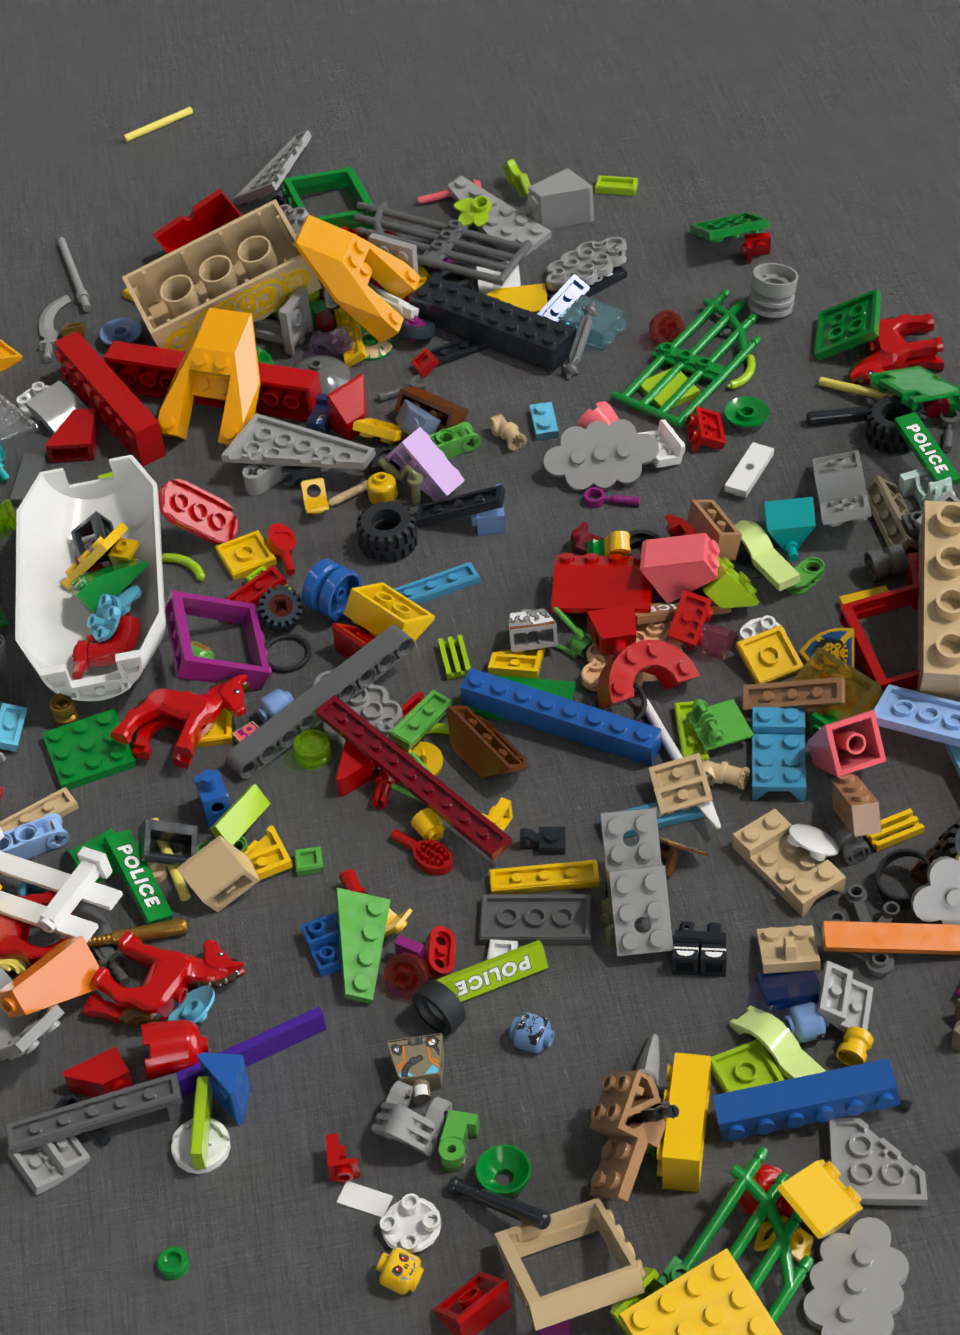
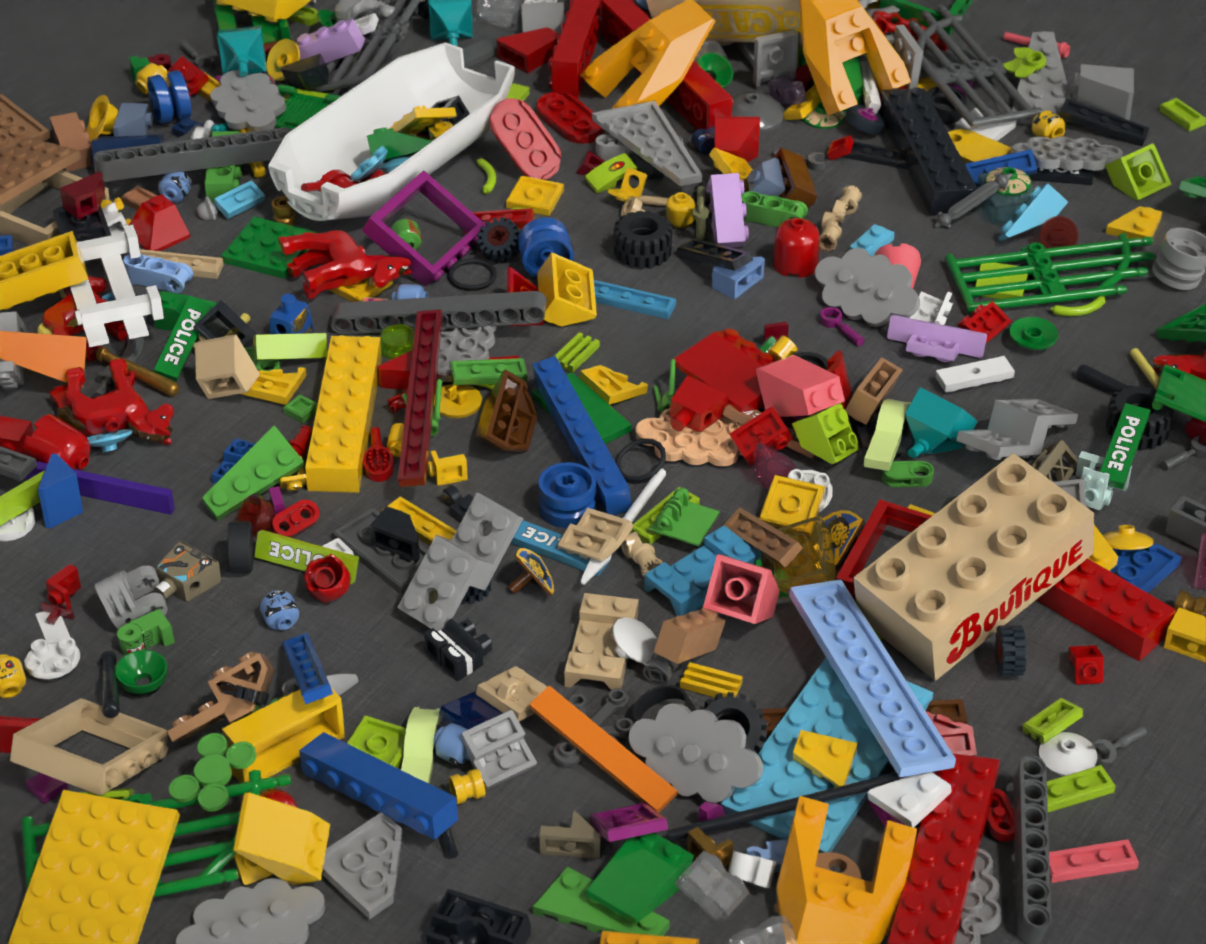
camera: 40 degrees right, 5 degrees down
red piece [266,523,296,576] -> none
lime tile [502,159,531,199] -> none
light grey torso [509,608,558,653] -> none
red brick [597,640,700,710] -> none
none -> dark red piece [40,602,75,625]
none -> bright green piece [169,733,257,812]
none -> blue tile [282,633,333,704]
none -> red hair [303,554,351,603]
none -> yellow brick [305,335,382,493]
none -> black slope [370,506,420,562]
none -> red tile [536,92,604,144]
none -> blue wheel [538,462,596,528]
none -> dark red slope [576,151,606,176]
none -> lime slope [585,153,637,194]
none -> tan tile [621,196,645,216]
none -> red cylinder [773,218,820,278]
none -> tan connector [832,185,862,223]
none -> lavender bracket [887,315,987,362]
none -> dish [985,167,1031,196]
none -> medium azure slope [998,183,1068,241]
none -> yellow head [1032,110,1065,139]
none -> black tile [1059,98,1150,147]
none -> lime slope [1105,143,1172,201]
none -> yellow wing [1106,206,1162,239]

